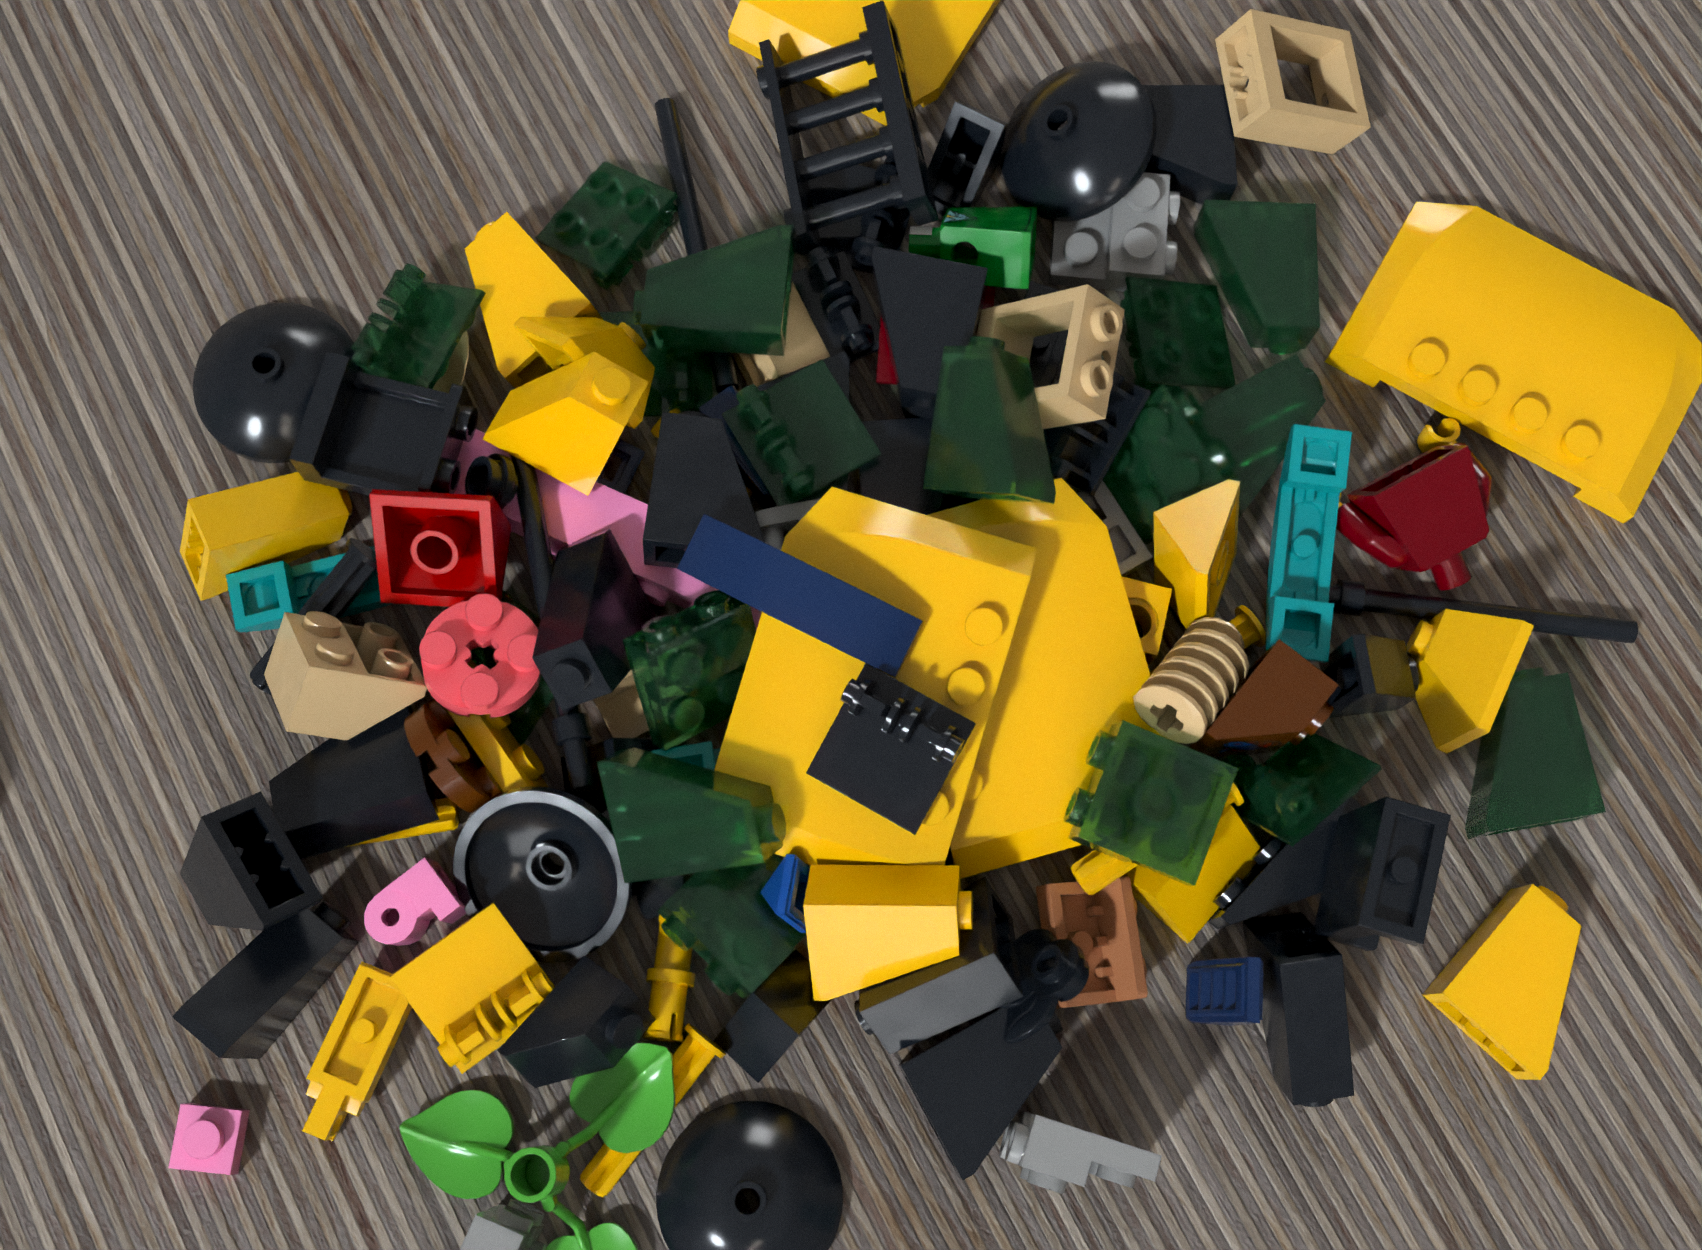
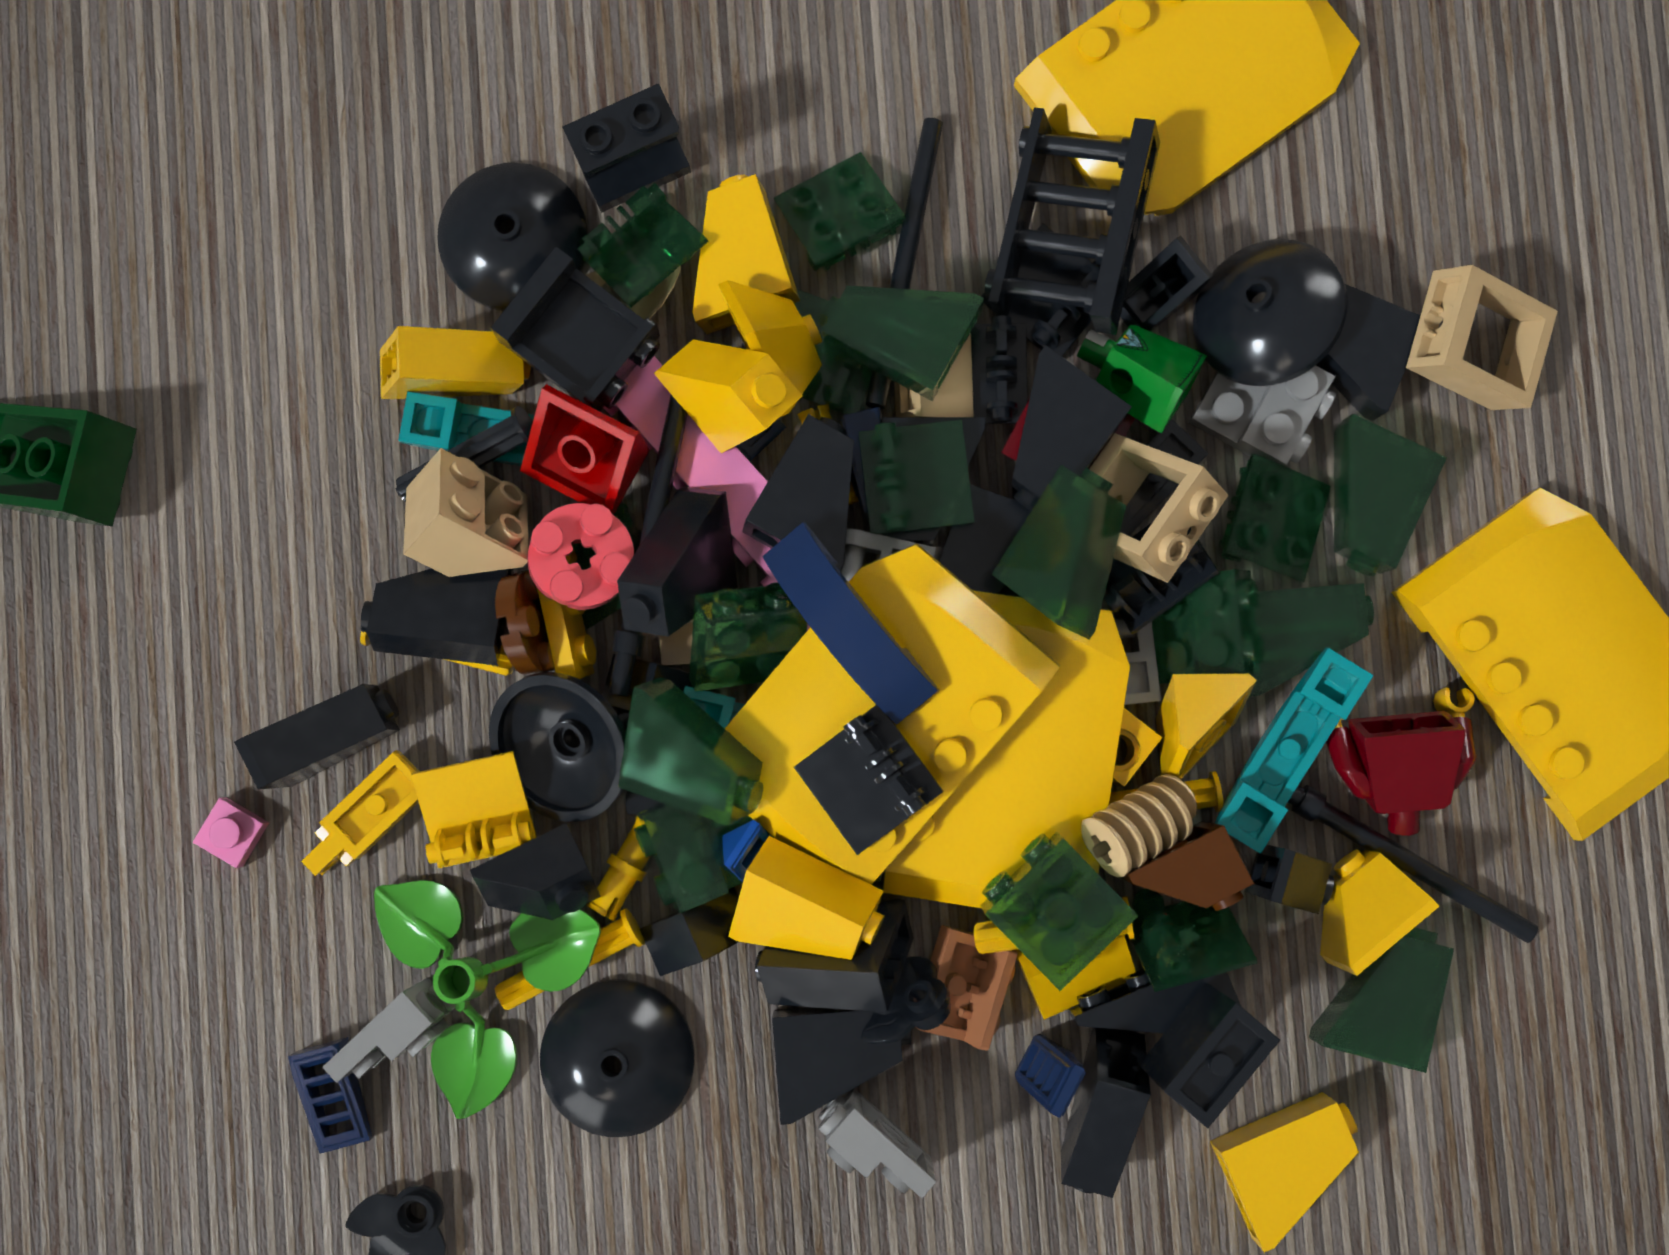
camera: 30 degrees right, 10 degrees up
black slope [180,791,323,931] -> none
bright pink leg [364,857,466,946] -> none
black plate [465,453,518,510] -> none
none -> black panel [562,83,691,213]

